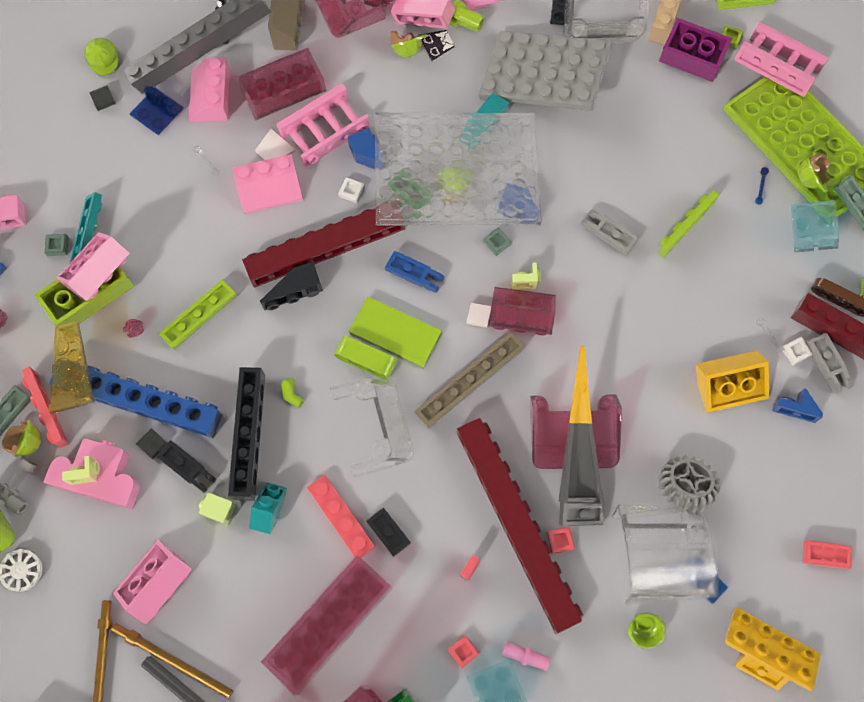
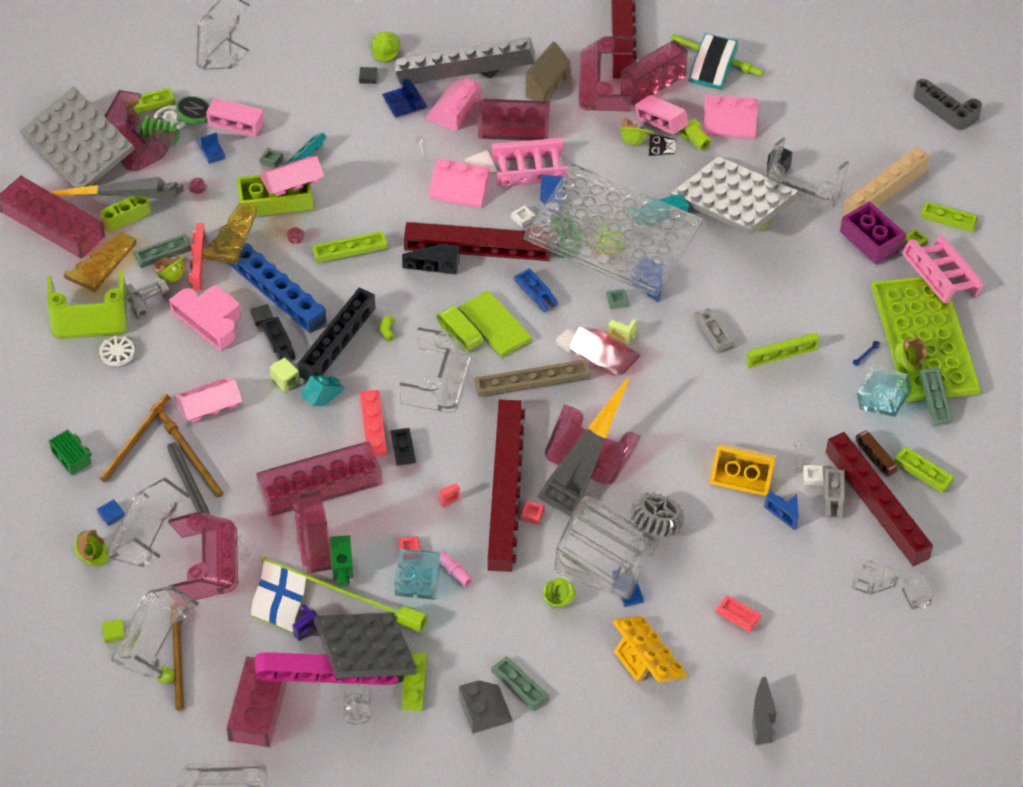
camera: 25 degrees right, 20 degrees down
yellowish green bracket [62,455,100,485] -> none

